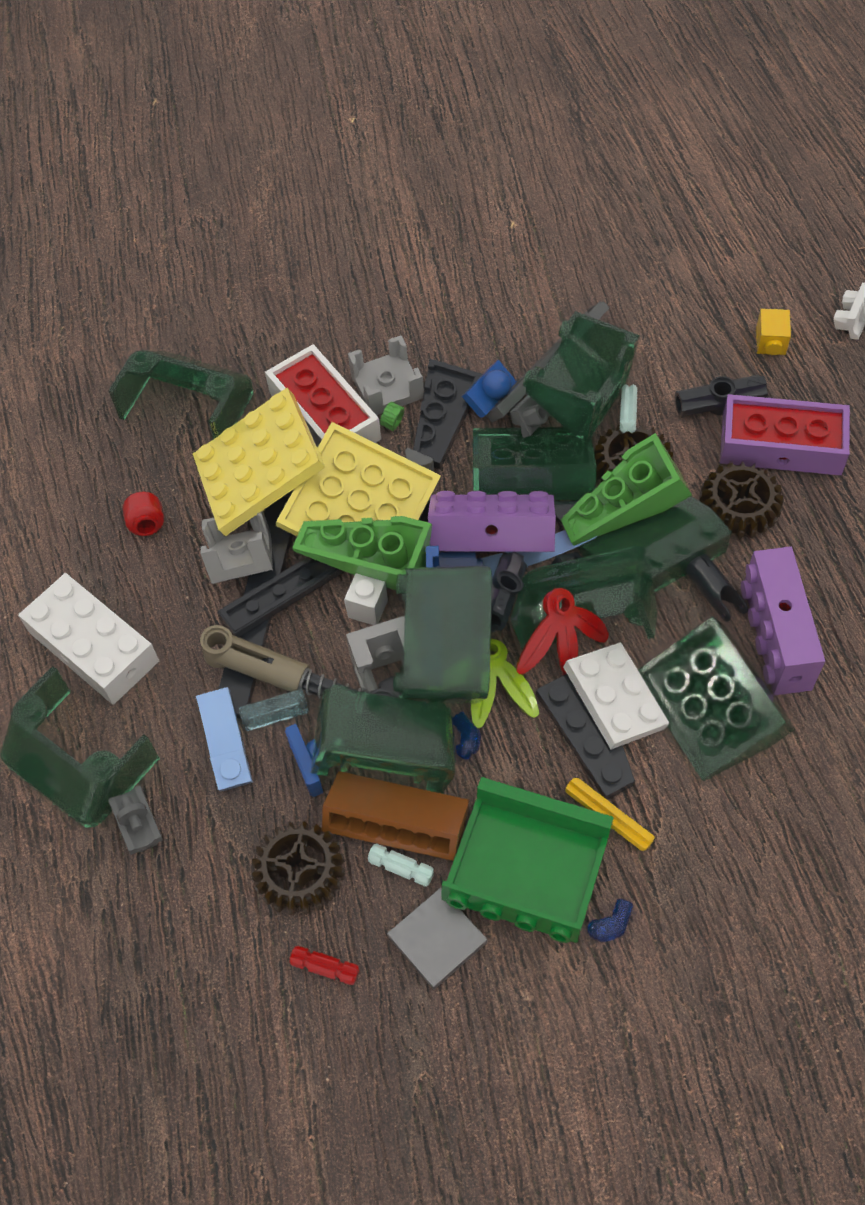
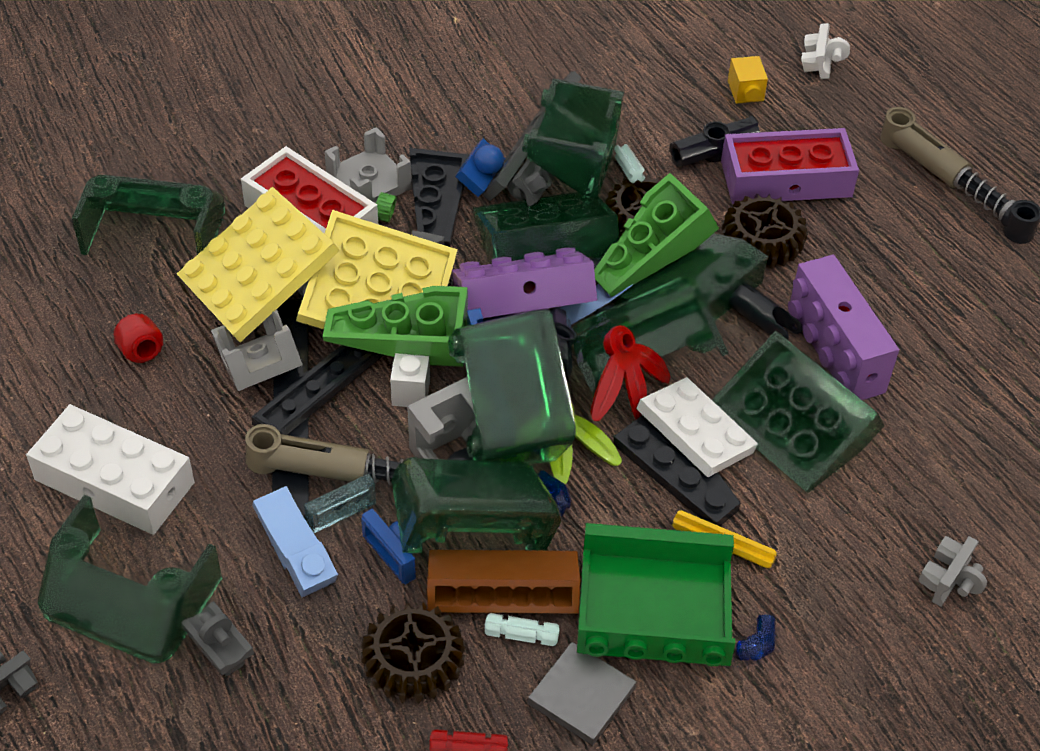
camera: 20 degrees left, 10 degrees down
none -> light grey hips [918,536,987,607]

